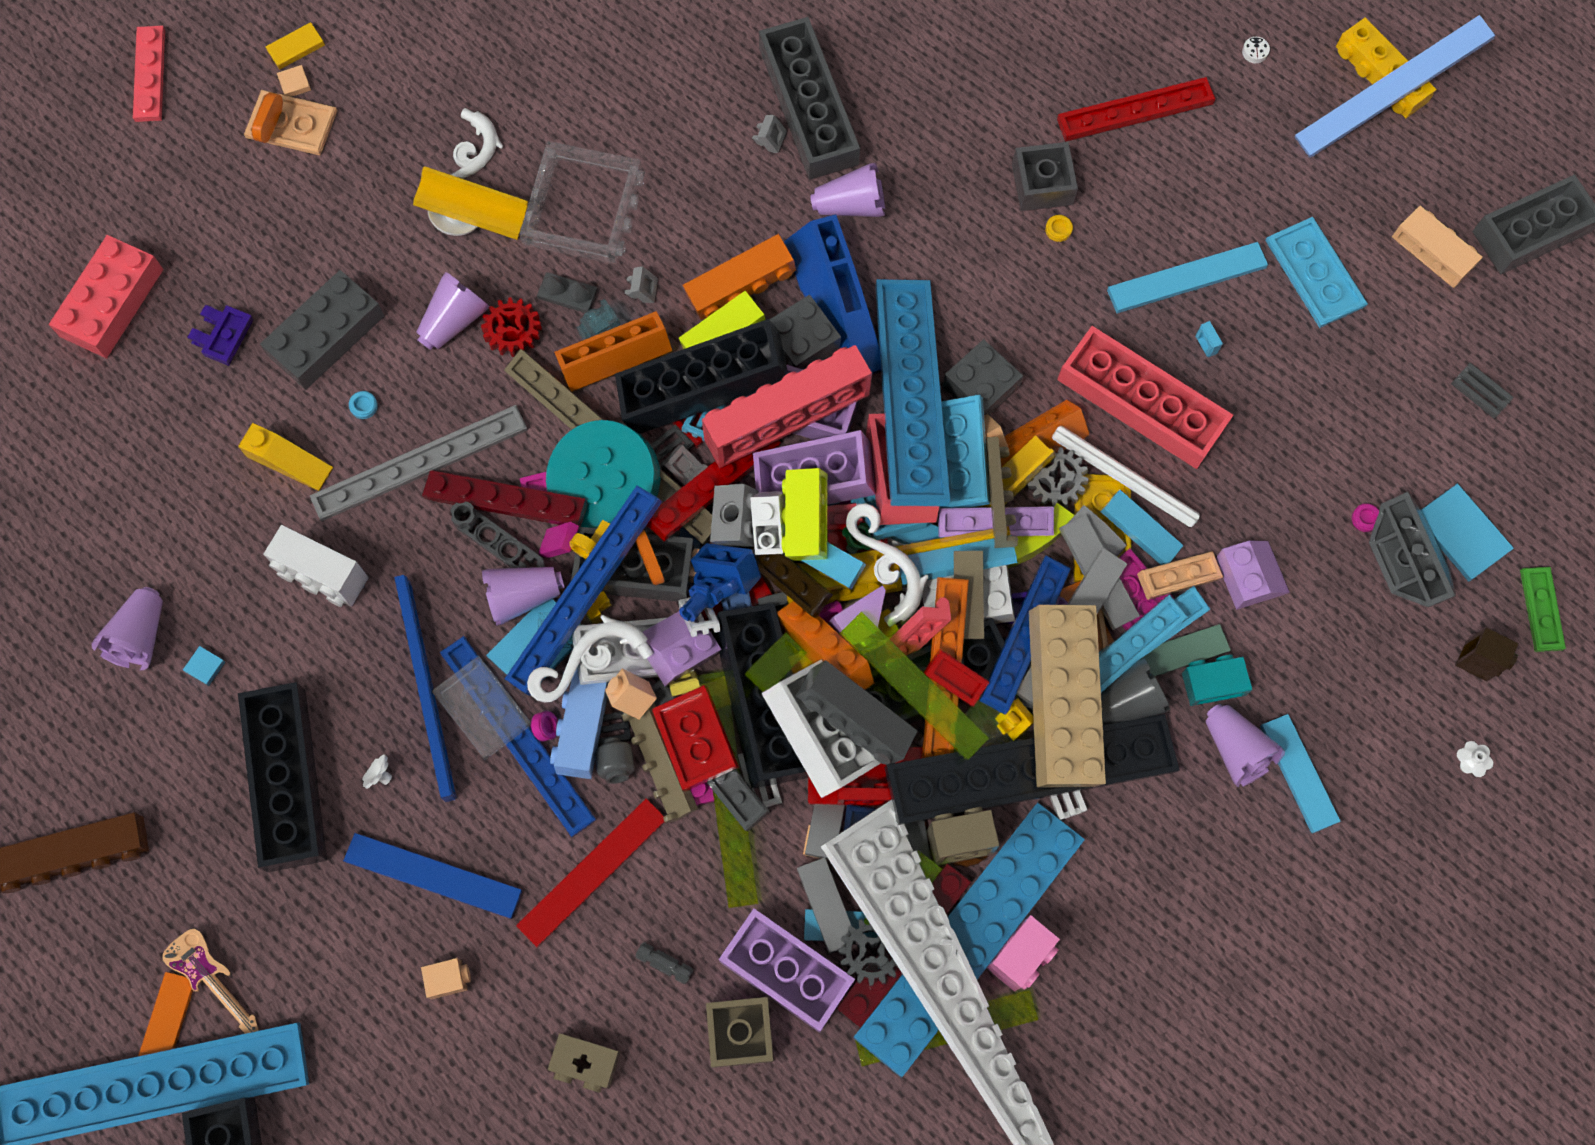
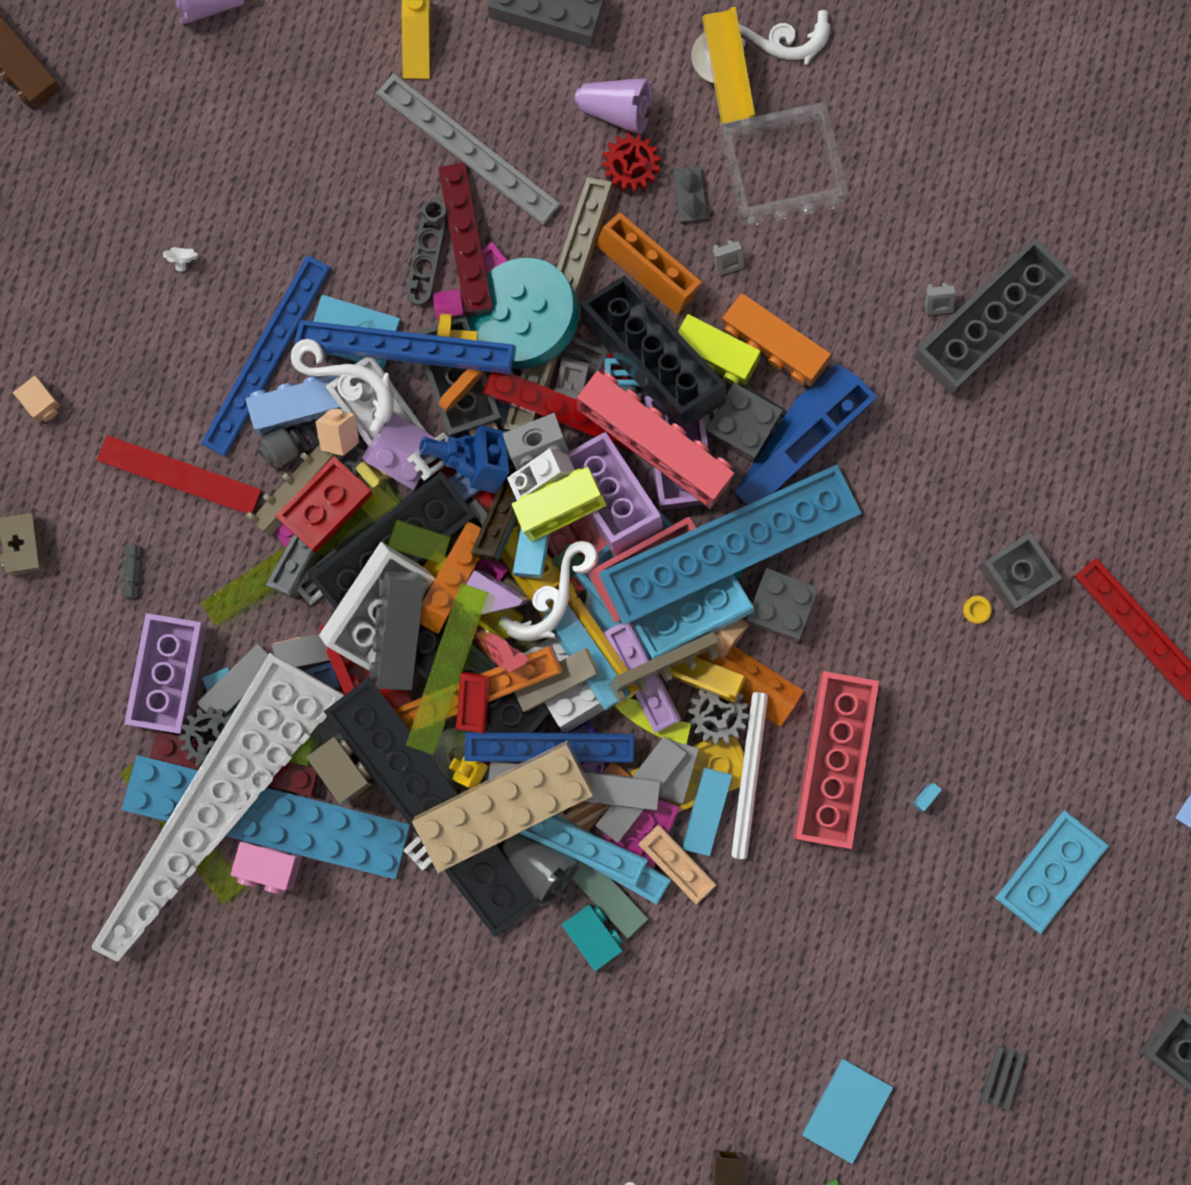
camera: 65 degrees right, 10 degrees up
medium azure tile [183,646,225,686] -> none
black brick [238,682,327,873] -> none
white brick [263,525,369,607] -> none
blue tile [343,833,522,919] -> none
medium azure tile [349,391,378,419] -> none
blue tile [394,575,457,802] -> none
clear tile [432,656,531,760] -> none
lavender cone [482,567,565,626] -> none
dark pink tile [531,711,558,741] -> none
clear light blue brick [576,299,620,340] -> none
yellow tile [586,591,611,624] -> none
dark tan brick [706,997,773,1068] -> none
lavender cone [811,163,885,217] -> none
medium azure tile [1107,242,1268,313] -> none
lavender cone [1206,704,1285,787] -> none
lavender slope [1216,541,1290,610] -> none
medium azure tile [1260,714,1340,833] -> none
dark pink tile [1352,504,1379,532] -> none
dark grey wedge [1369,492,1456,608] -> none
light nougat brick [1392,206,1483,288] -> none

